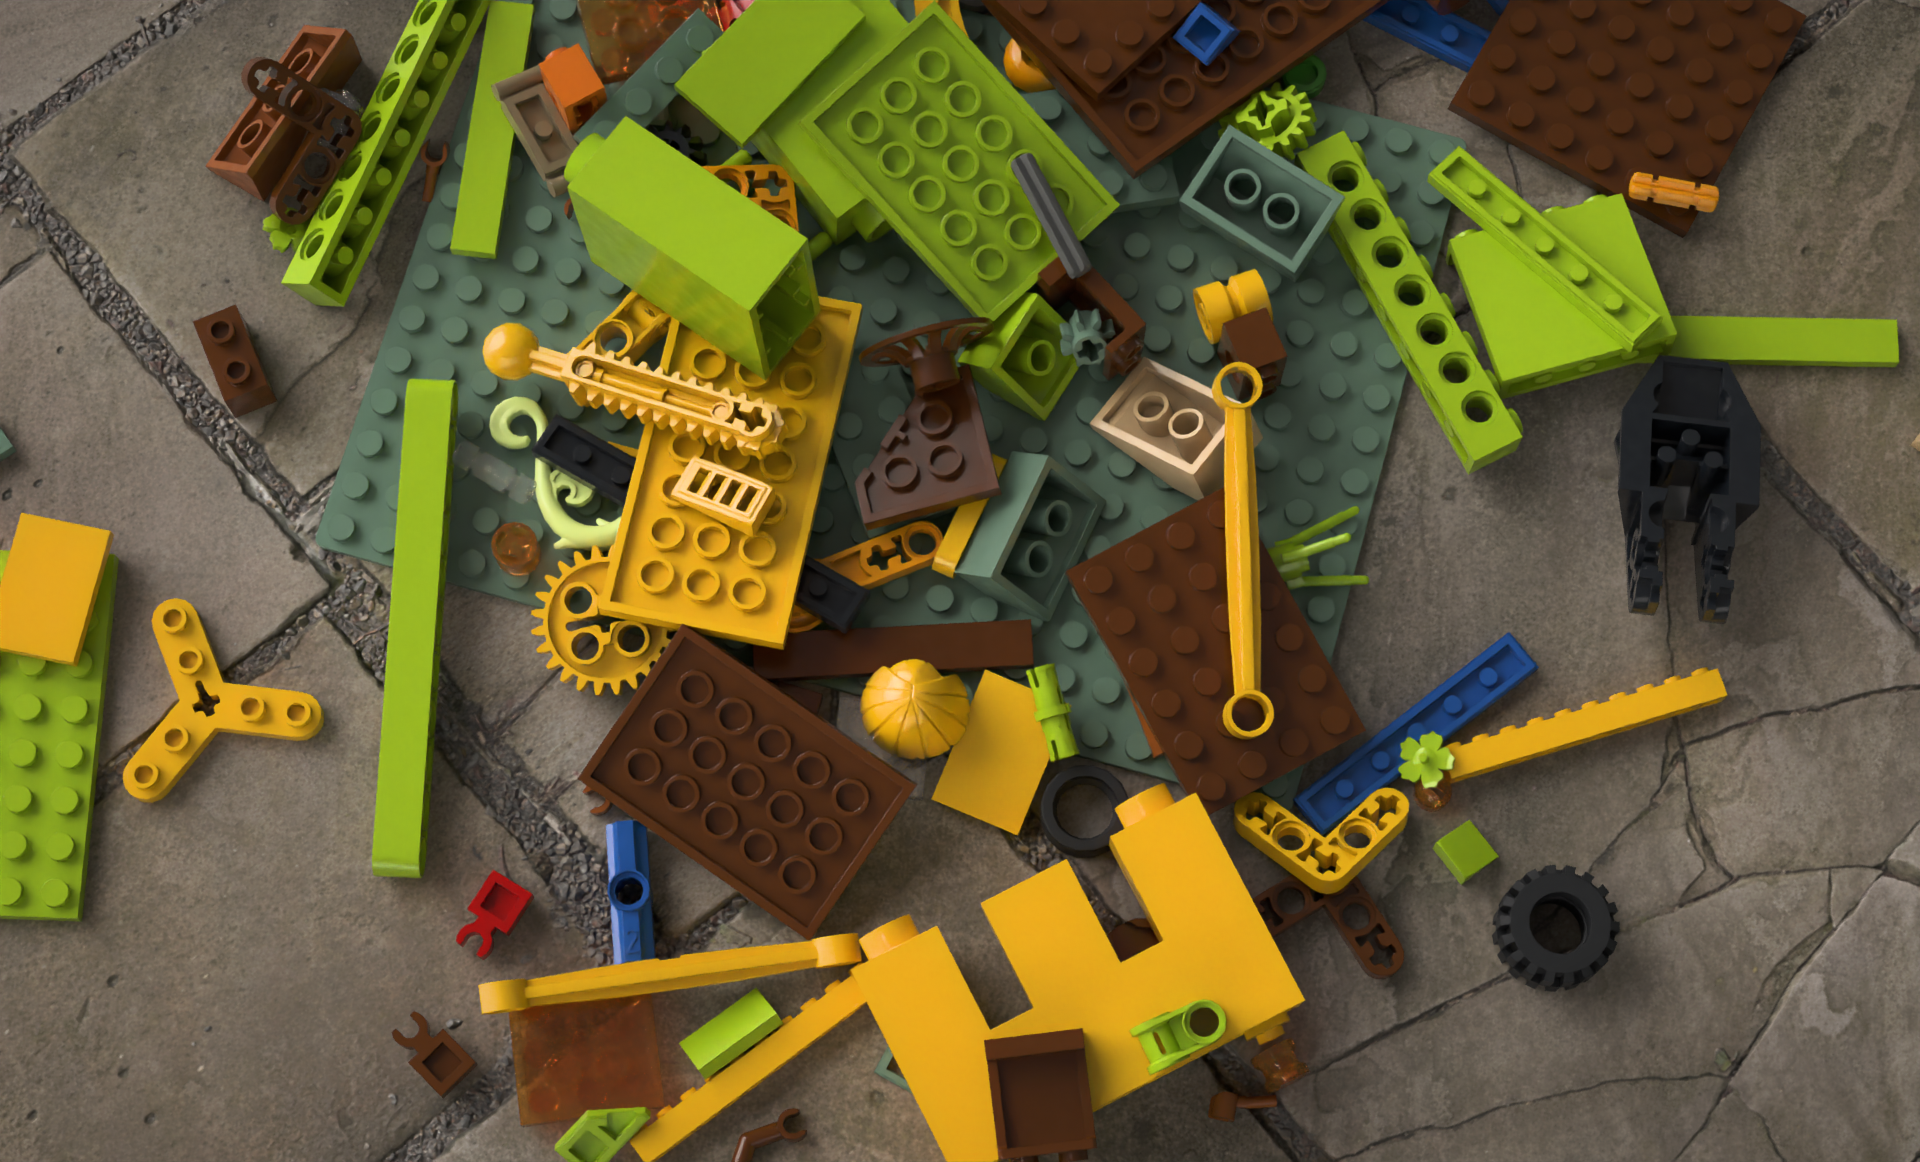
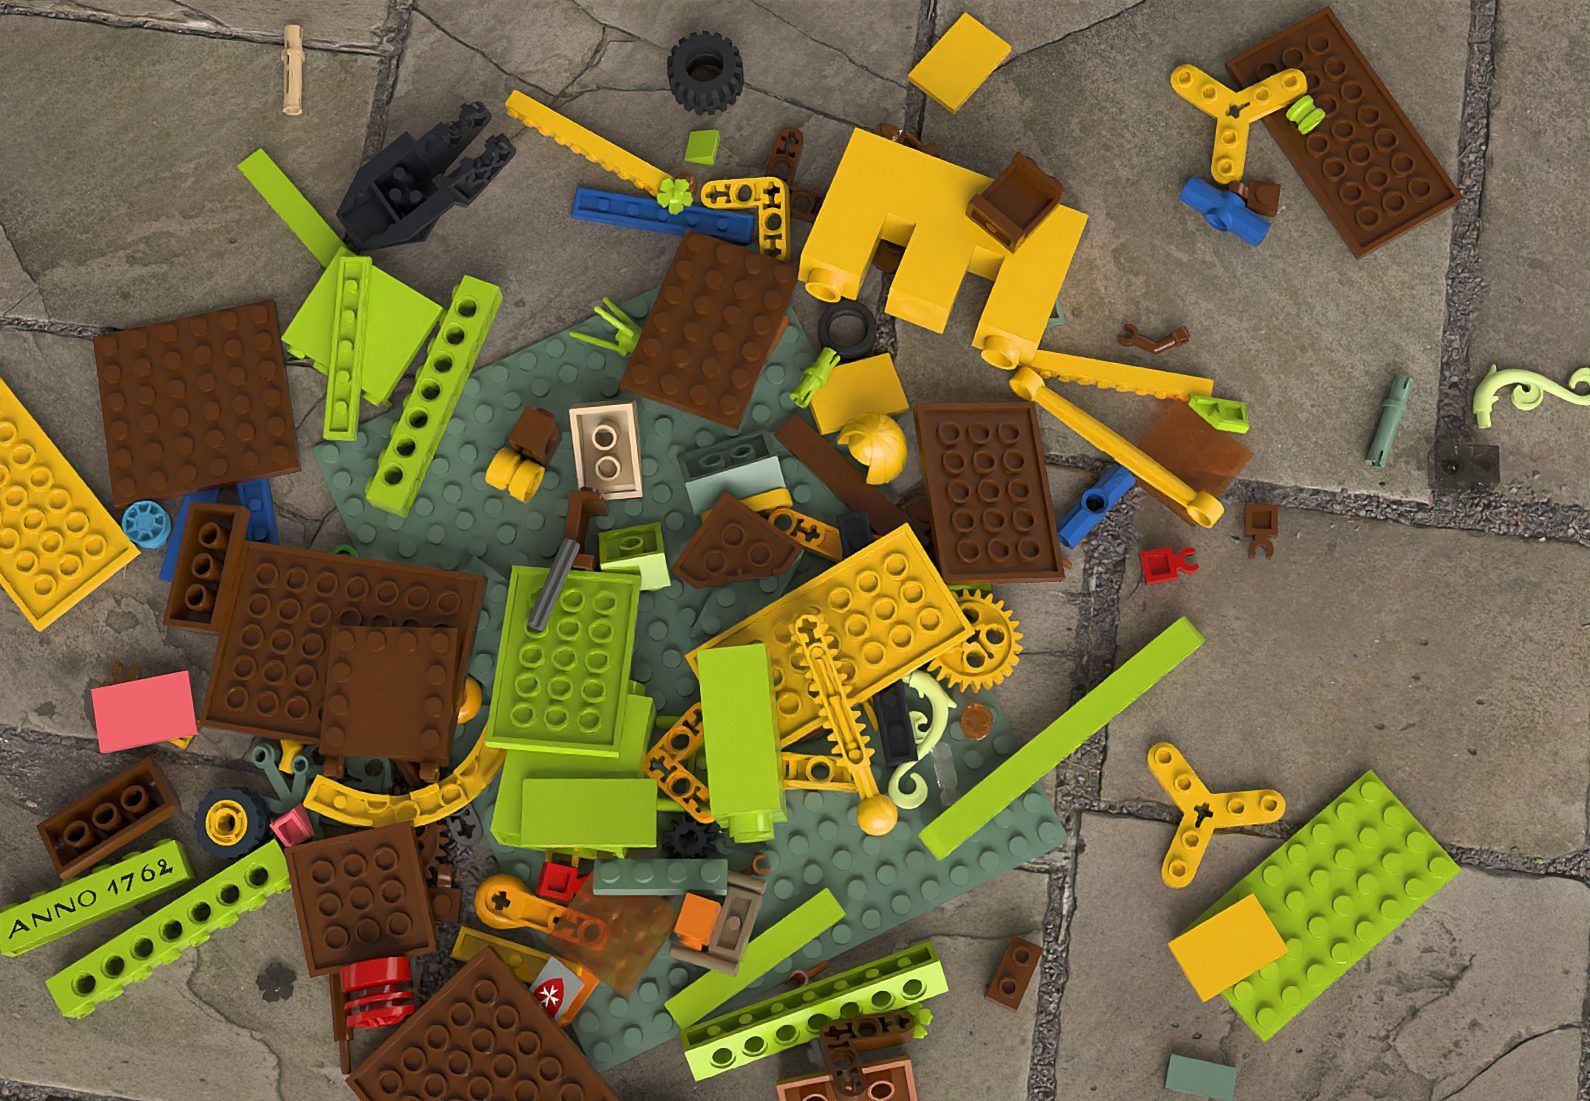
camera: 125 degrees left, 0 degrees up
yellow slope [671,456,776,538] -> none
lime tile [679,987,783,1080] -> none
reddish brown wheel [859,317,994,393] -> none
sand green gear [1059,308,1116,367] -> none
lime piece [1129,999,1227,1075] -> none
blue slope [1173,2,1241,66] -> none
sand green slope [1179,124,1345,283] -> none
yellow piece [1212,362,1274,740] -> none
lime gear [1218,82,1317,160] -> none
light orange axle [1629,172,1719,213] -> none

